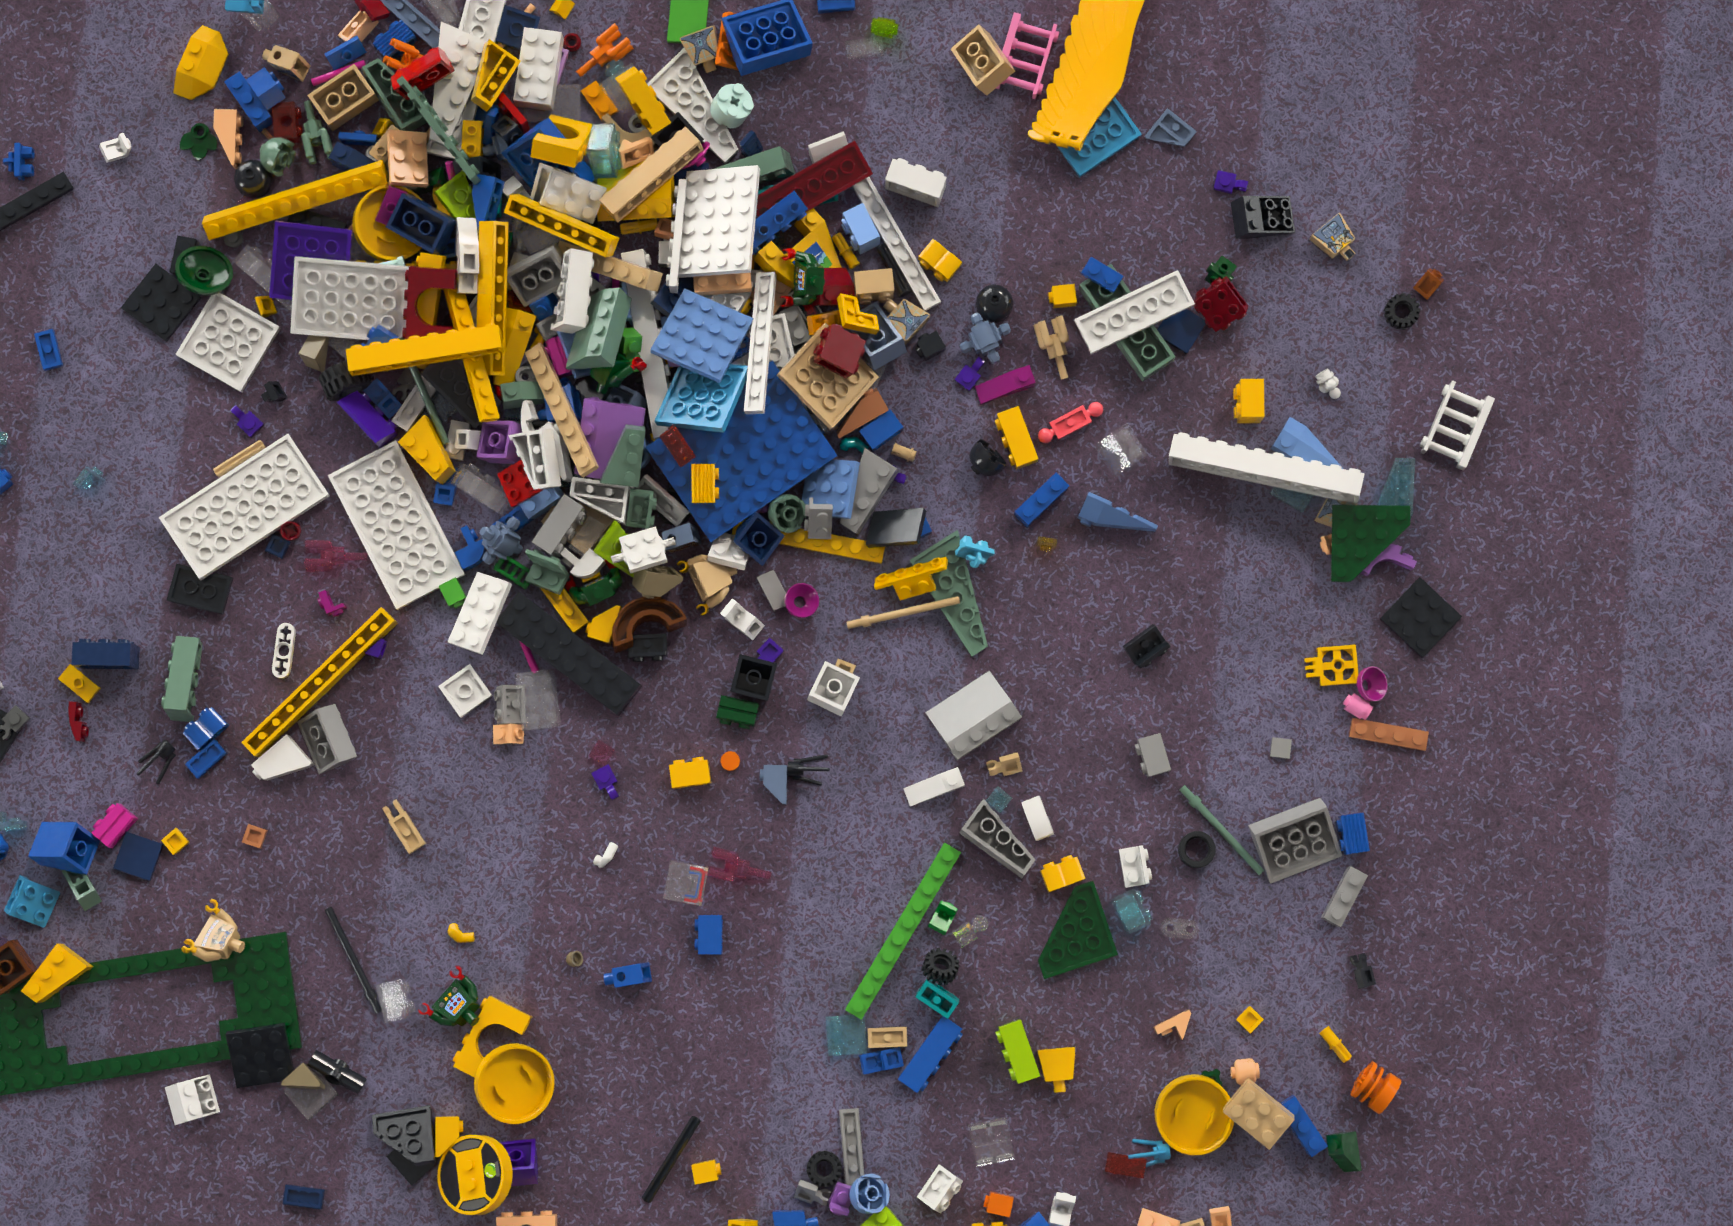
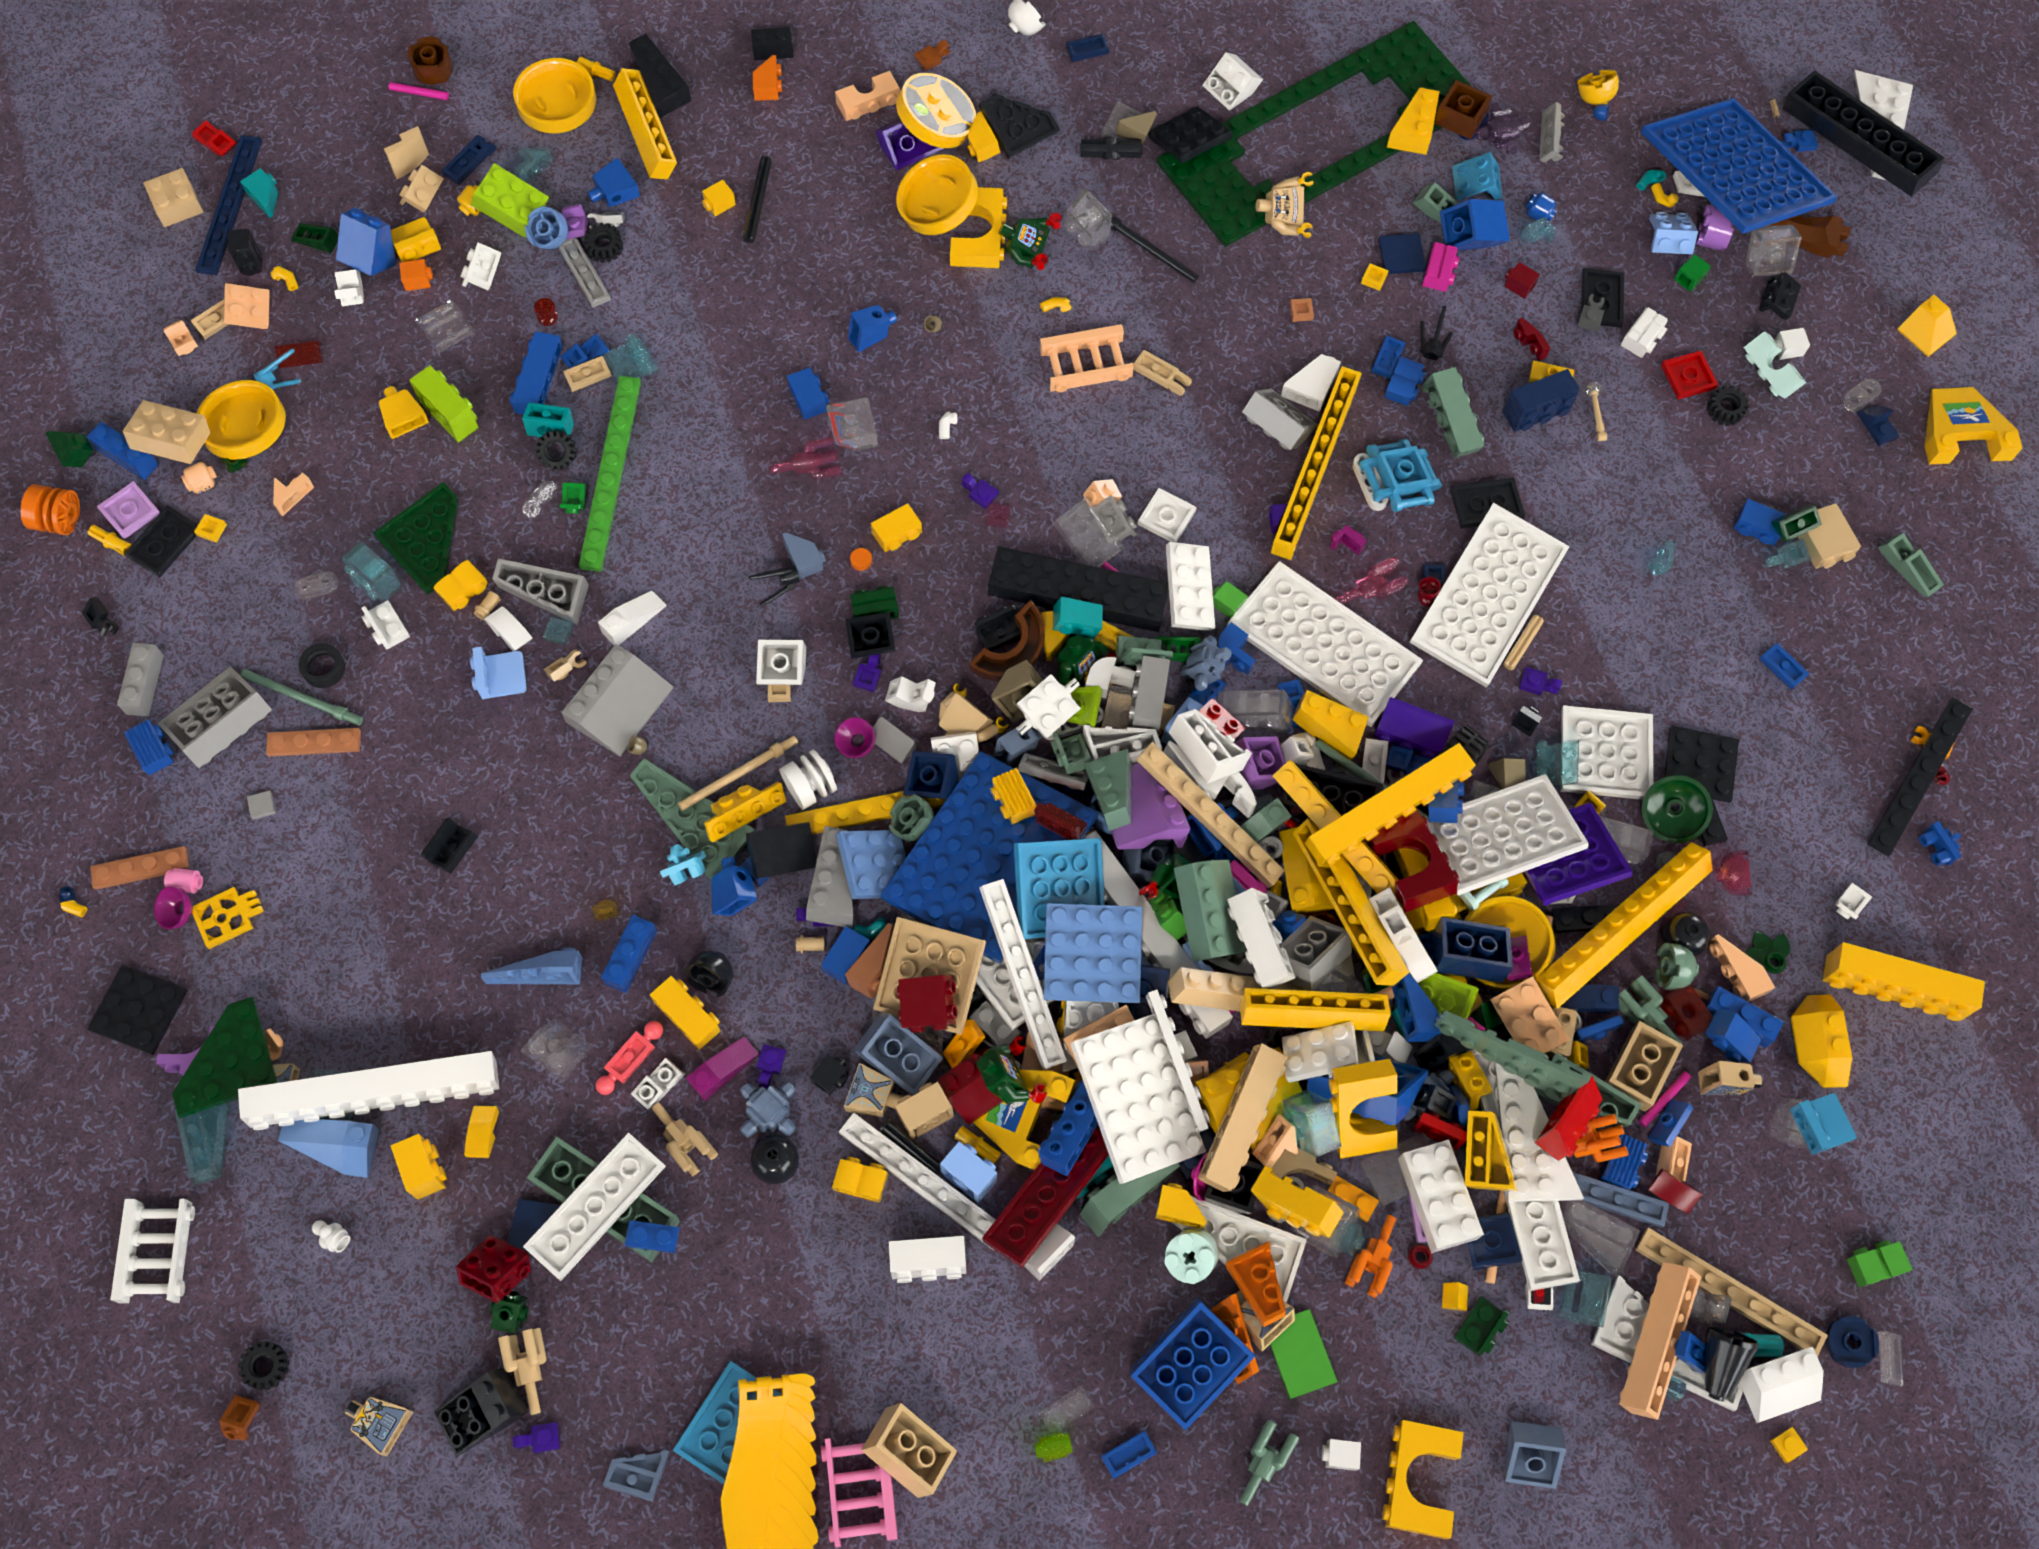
camera: 150 degrees right, 15 degrees down
dark blue slope [739,130,763,158] -> none
light grey bracket [804,497,833,539] -> none
yellow plate [837,293,879,335] -> none
yellow brick [1048,284,1077,308] -> none
light grey brick [1135,733,1171,778] -> none
none -> arm [59,886,87,918]
none -> lavender plate [97,481,160,539]
none -> black tile [124,505,198,578]
none -> nougat plate [266,728,361,757]
none -> yellow slope [464,1106,499,1158]
none -> light blue bracket [470,647,527,699]
none -> tan pin [474,591,501,620]
none -> tan plant [498,1328,547,1415]
none -> clear red wheel [534,298,558,326]
none -> dark tan hinge [628,736,647,755]
none -> white slope [631,1058,685,1110]
none -> blue torso [711,857,757,916]
none -> white wheel [779,749,837,810]
none -> light nougat fence [1040,324,1134,392]
none -> teal brick [1052,597,1103,638]
none -> yellow slope [1155,1183,1207,1229]
none -> orange wing [1226,1241,1286,1327]
none -> dark azure brick [1358,439,1442,512]
none -> dark red brick [1504,262,1540,299]
none -> clear light blue hinge [1535,740,1579,787]
none -> tan piece [1583,382,1607,441]
none -> clear pink cylinder [1716,850,1752,896]
none -> yellow brick [1822,942,1985,1021]

